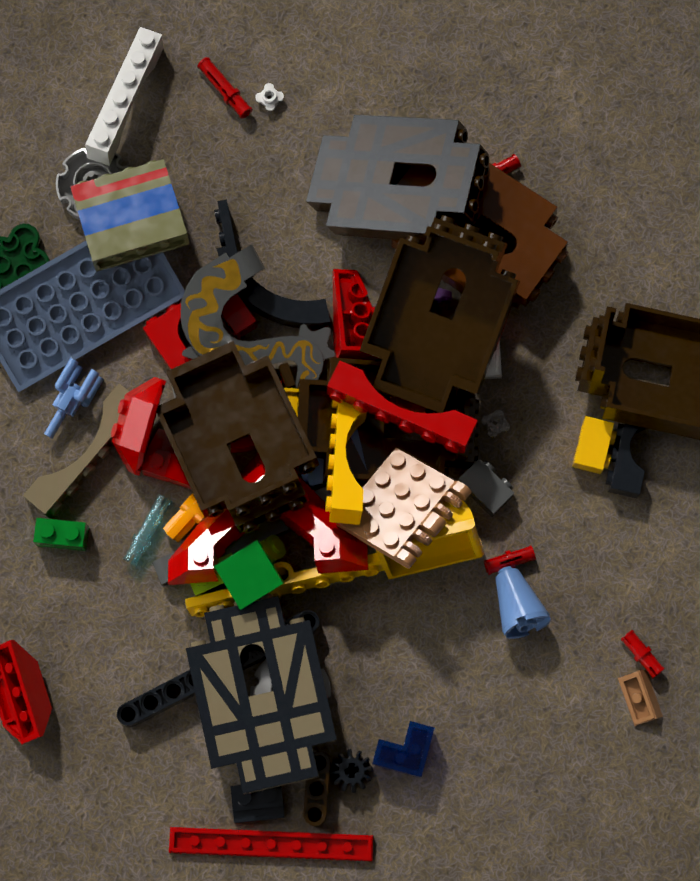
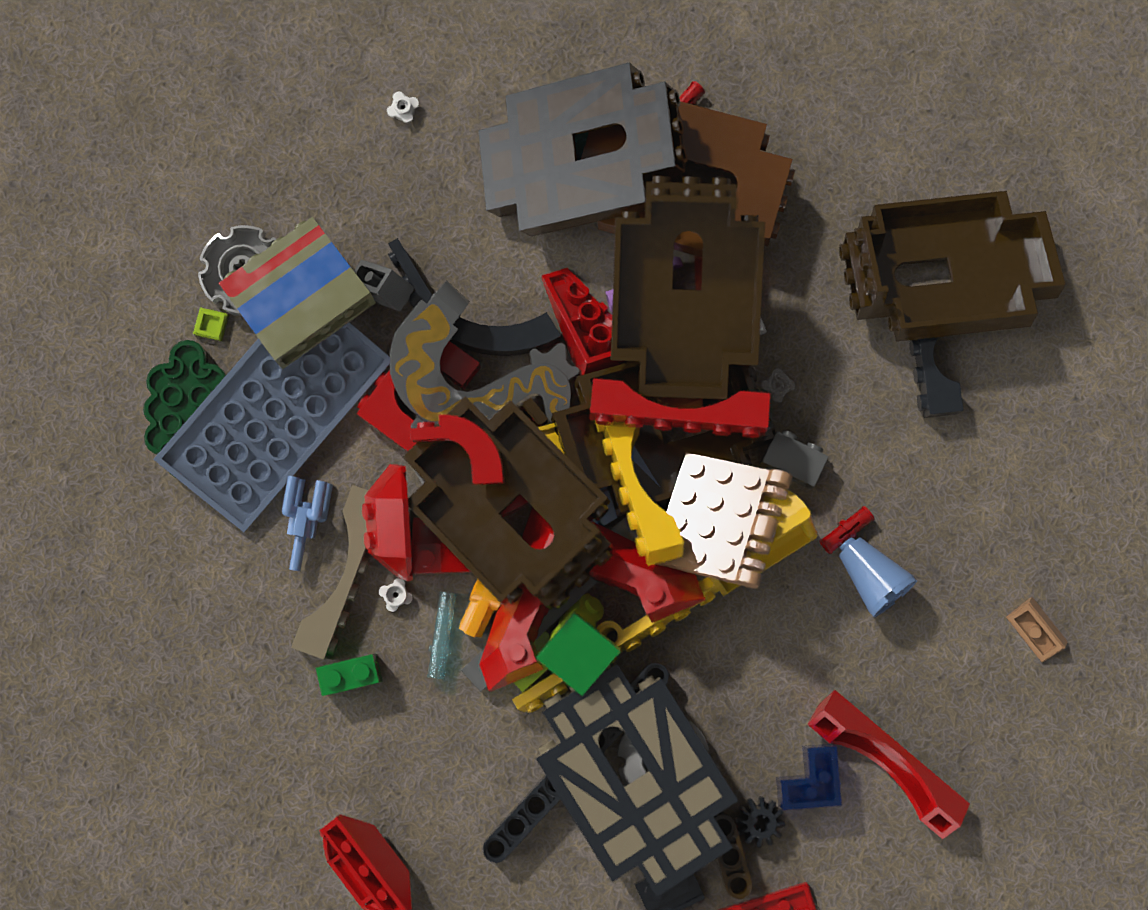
camera: 25 degrees left, 5 degrees up
white arch [85,27,163,166] -> none
red pin [197,57,253,119] -> none
yellow brick [572,416,617,474] -> none
red pin [621,630,665,679] -> none
none -> lime tile [193,307,229,342]
none -> dark grey brick [354,260,415,311]
none -> white plate [379,578,413,612]
none -> red arch [410,415,505,485]
none -> red arch [807,690,970,839]

